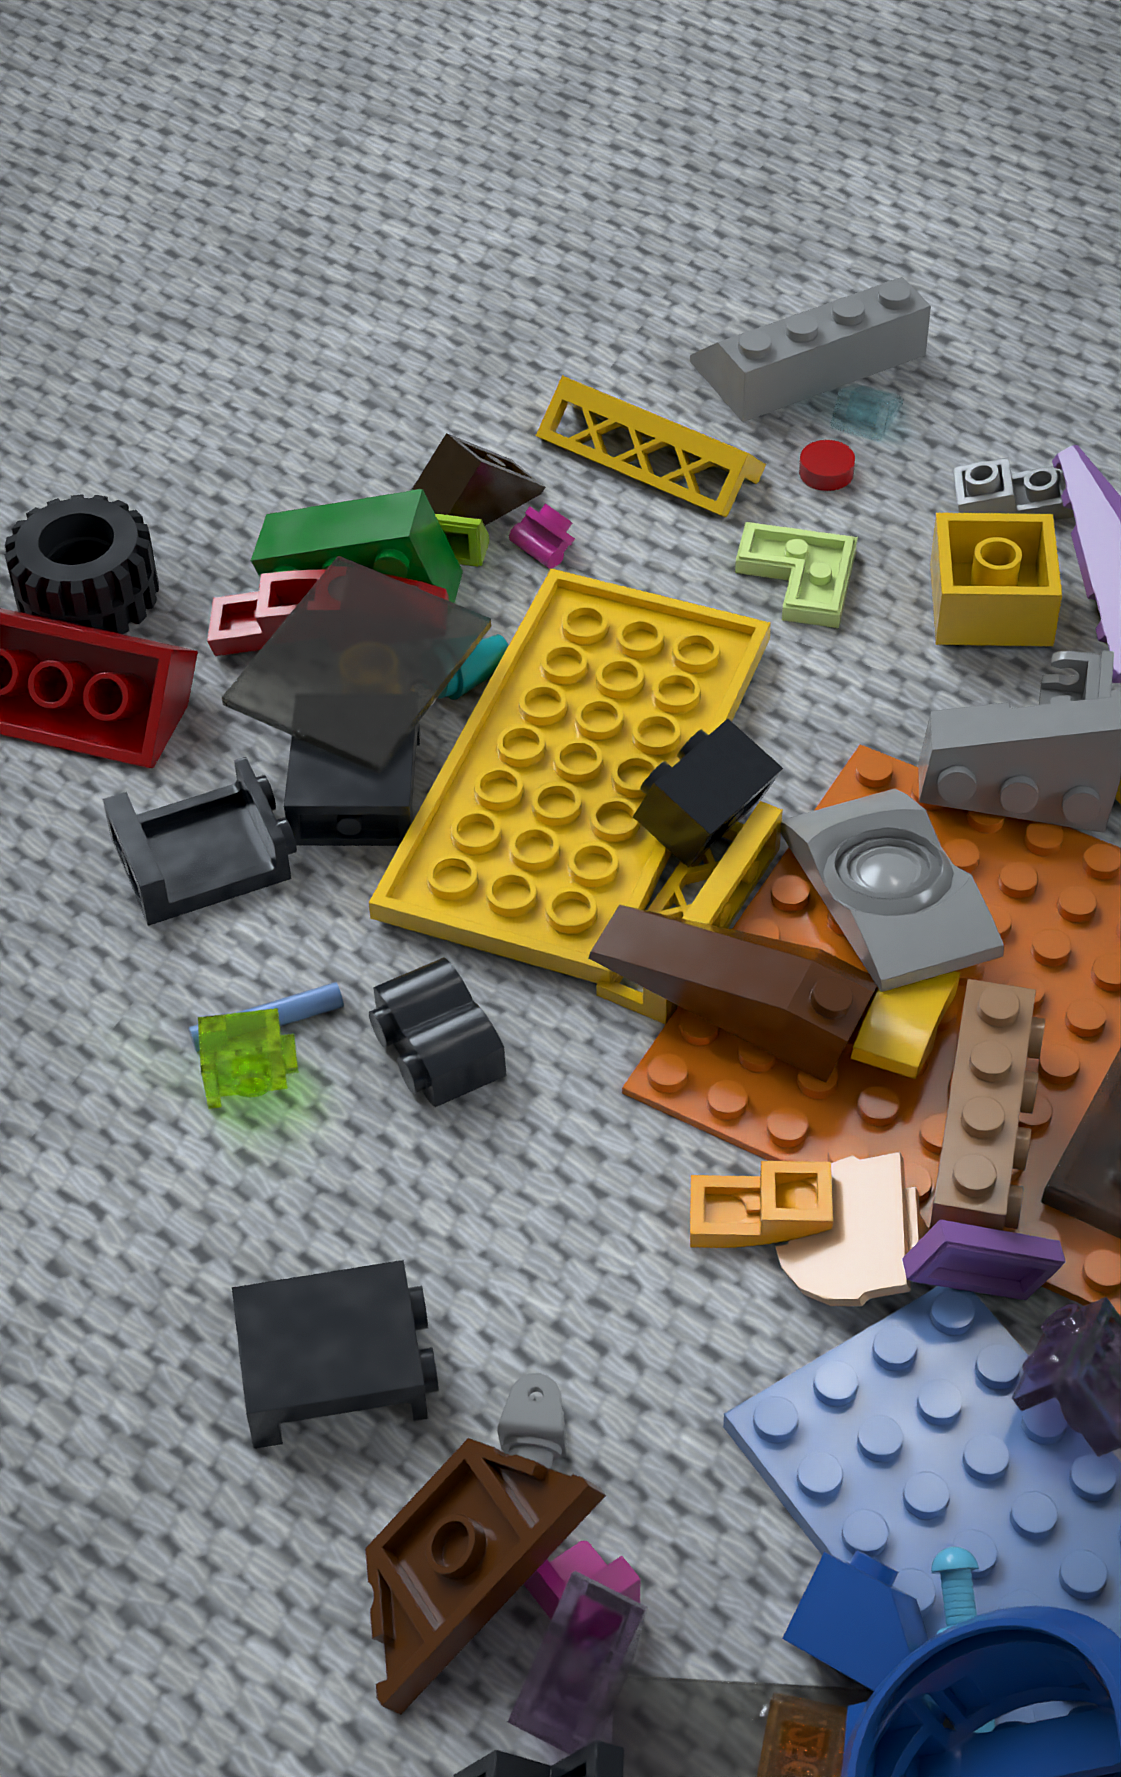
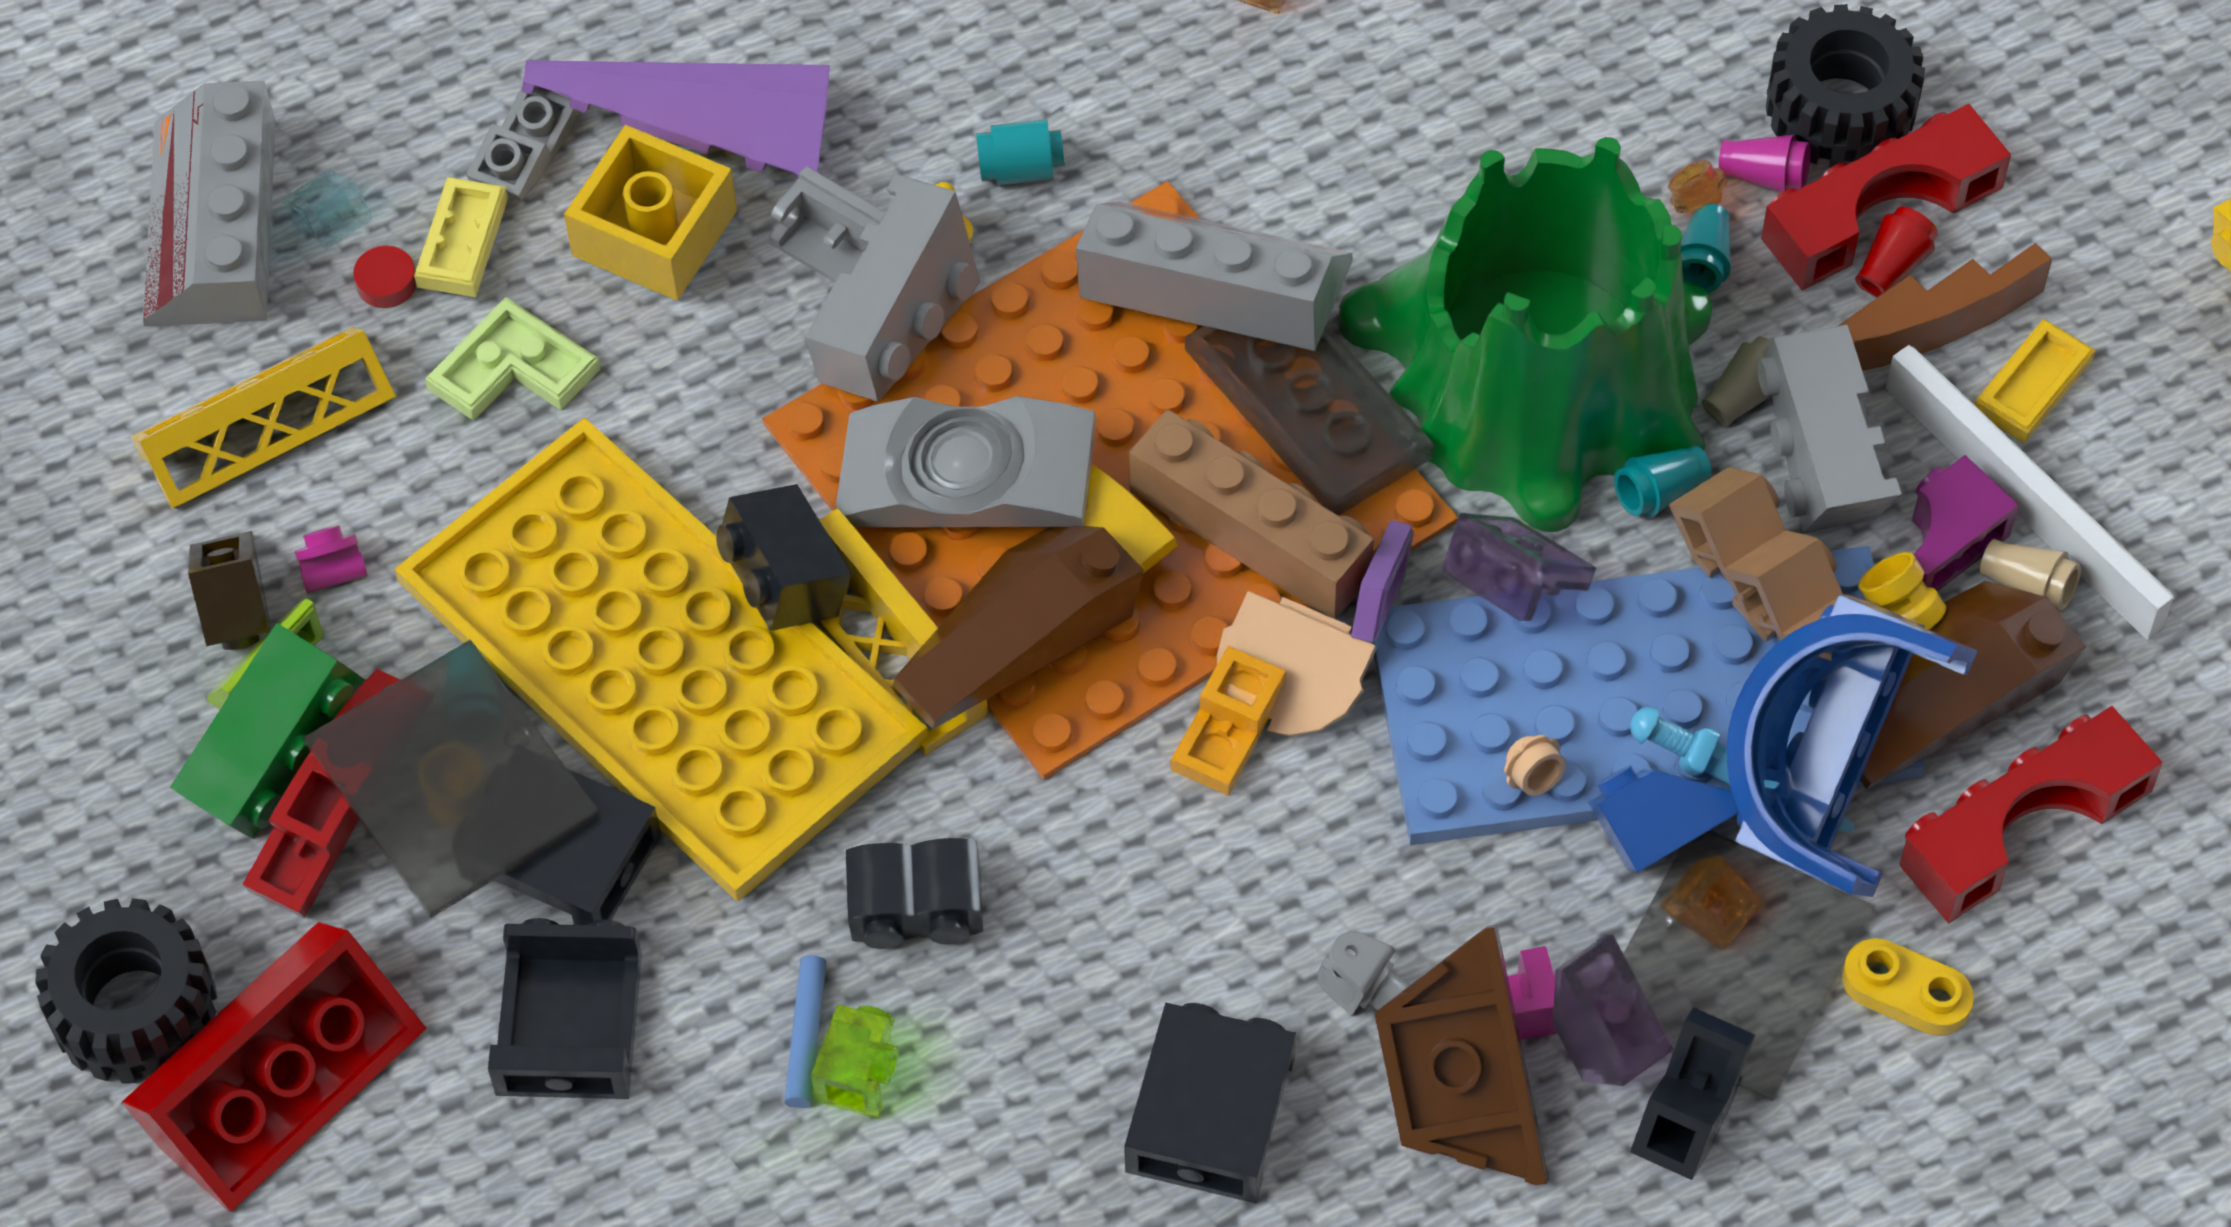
camera: 65 degrees left, 10 degrees up
none -> light yellow plate [414,177,508,297]
none -> light nougat plate [1504,735,1566,796]

